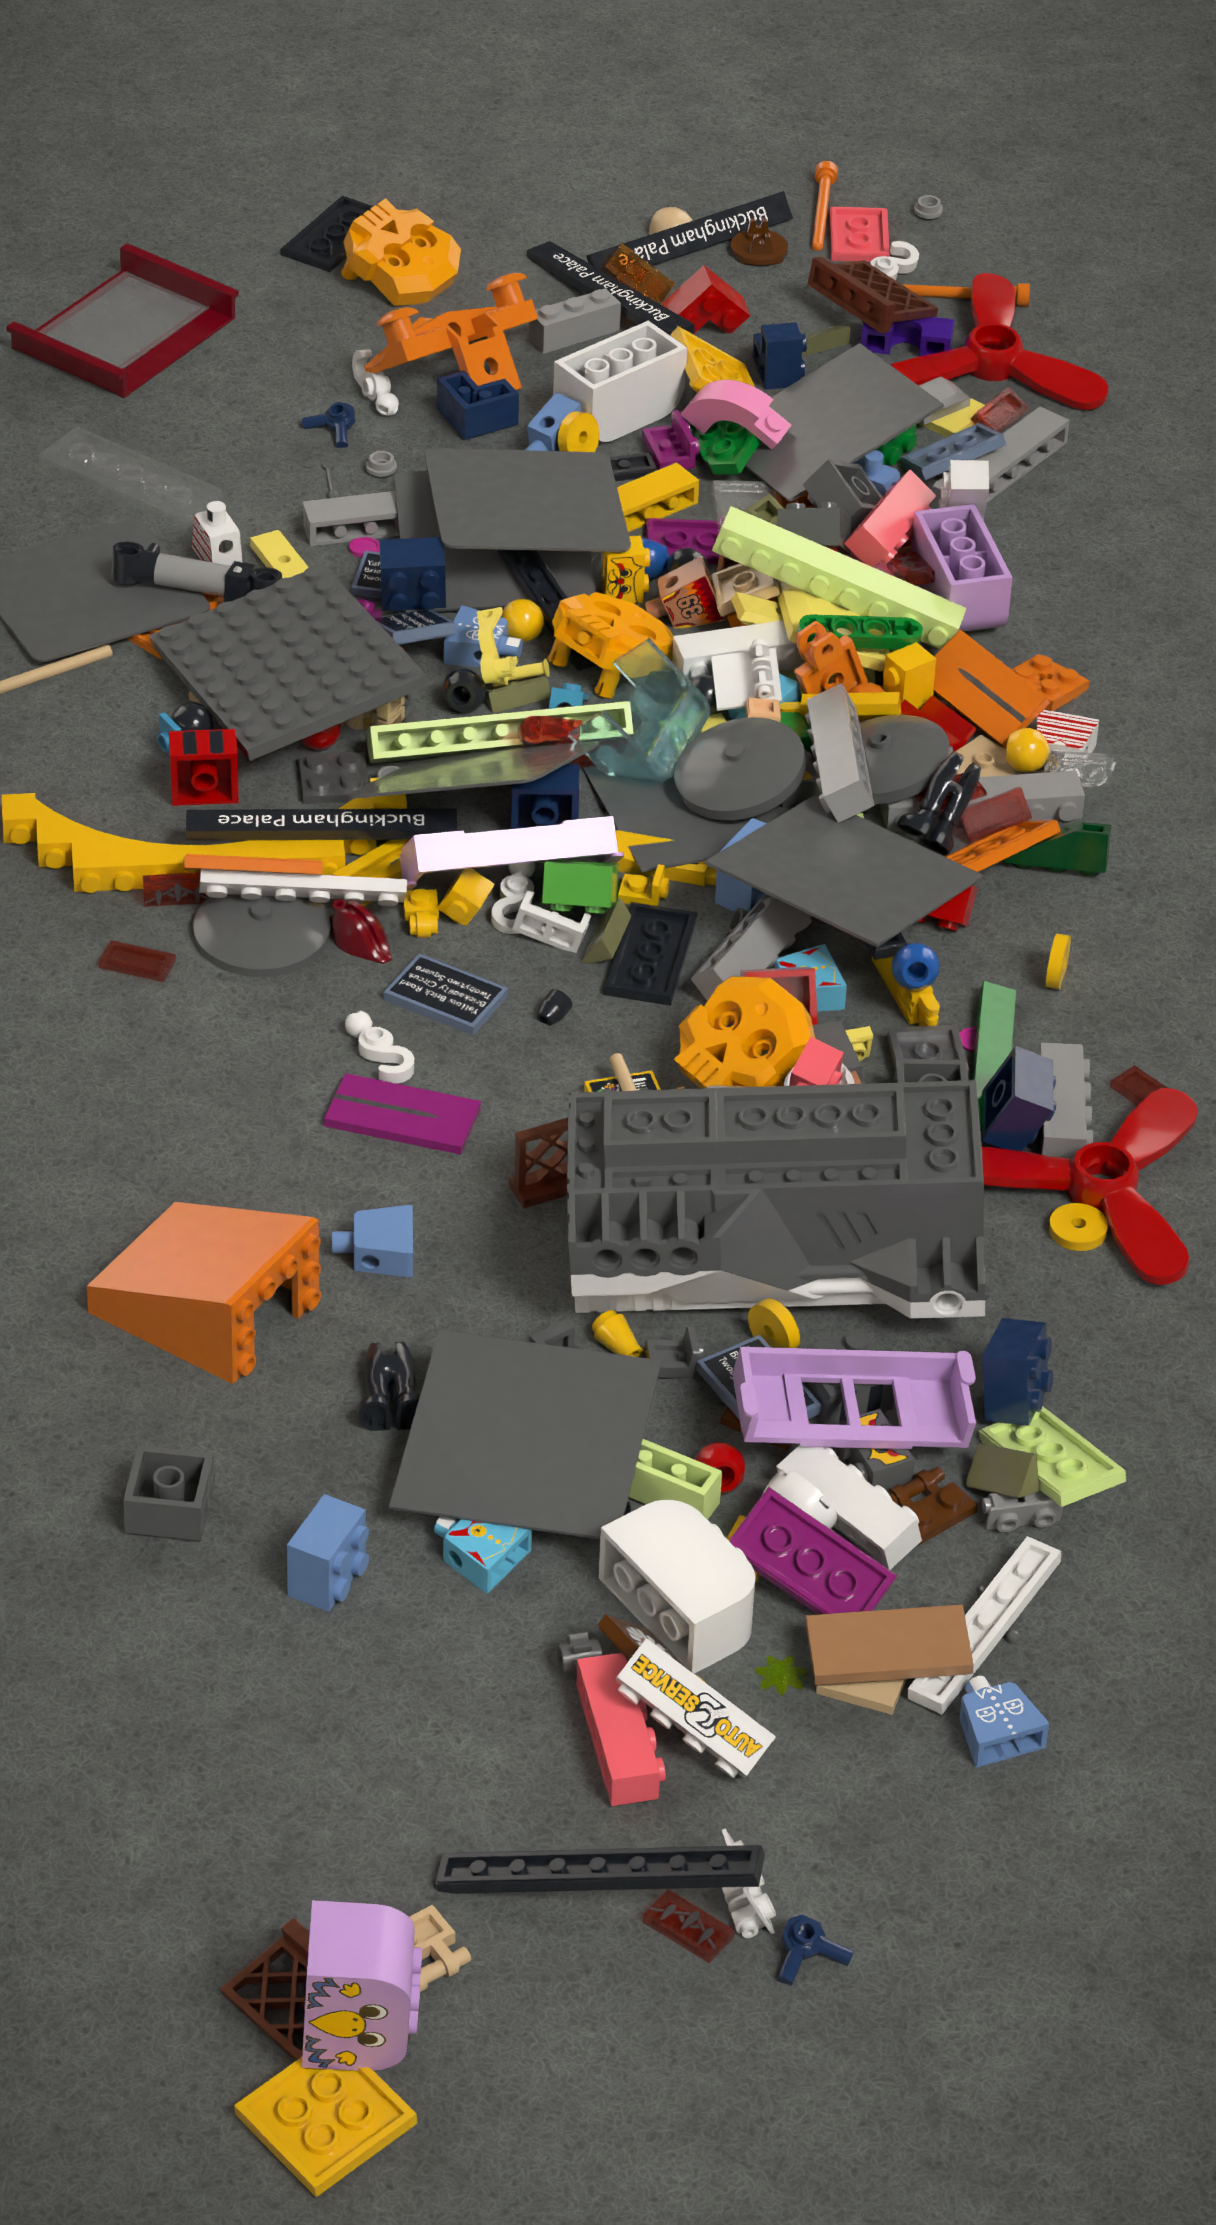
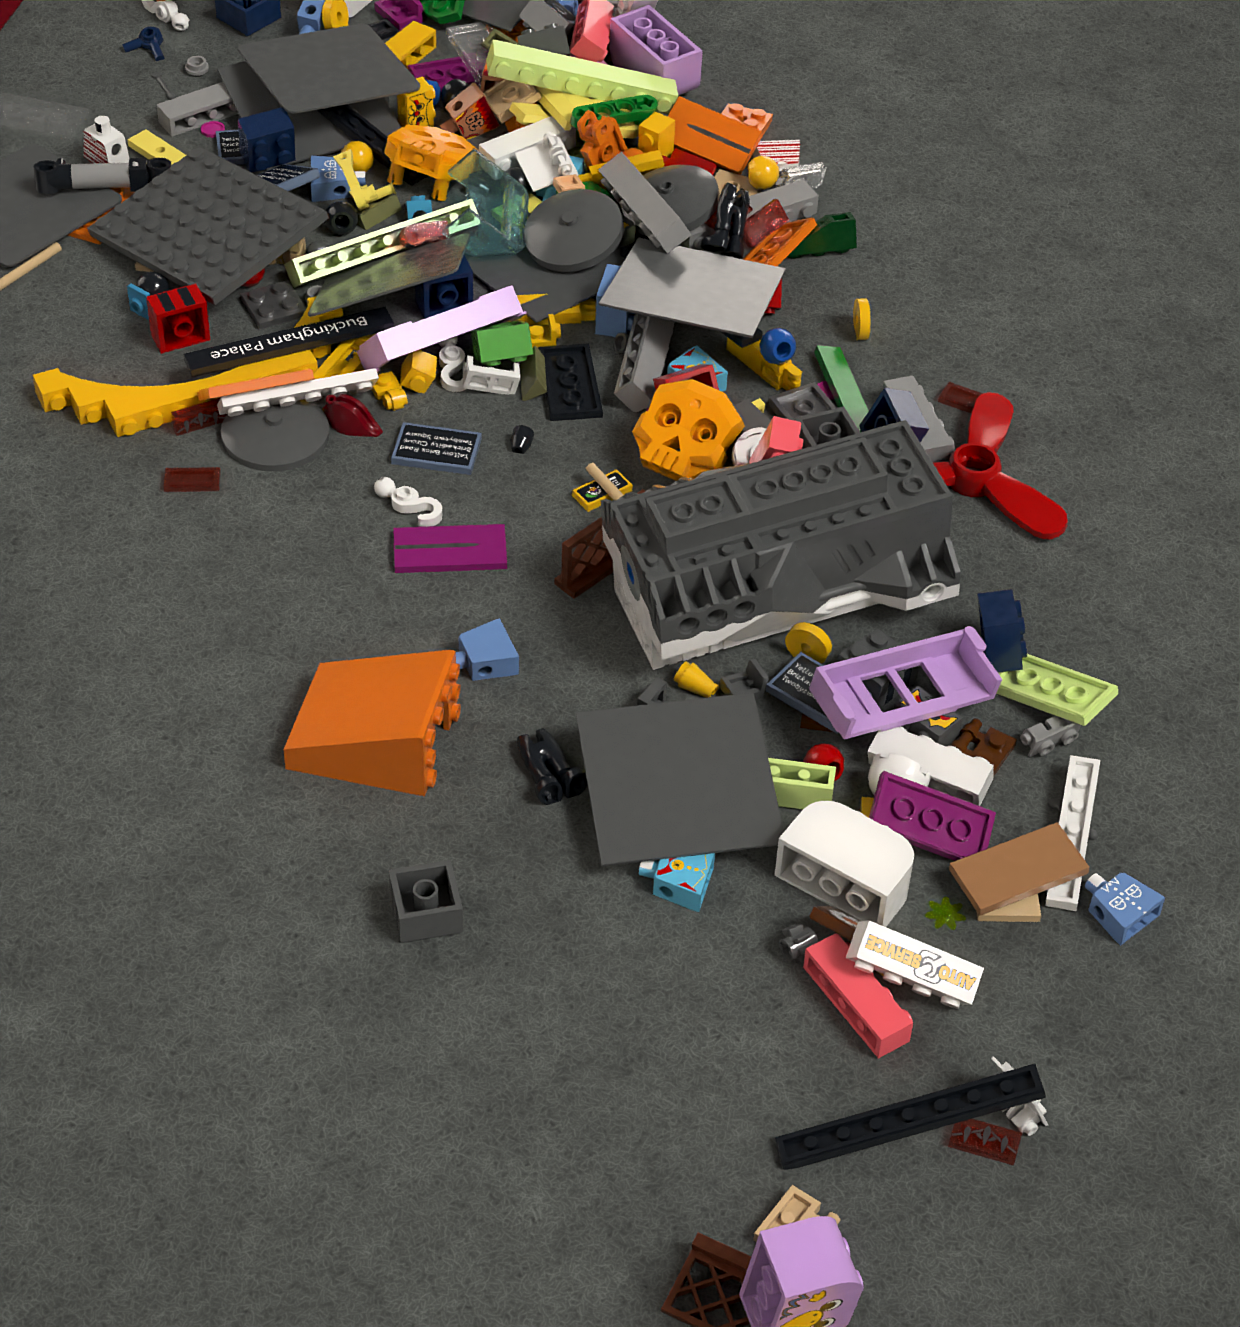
camera: 20 degrees left, 5 degrees up
medium blue brick [287,1494,369,1612] -> none
dark blue piece [777,1914,854,1986] -> none
clear red tile [886,551,935,586] -> none
olive slope [966,1443,1039,1497] -> none
yellow piece [1049,1203,1108,1251] -> none

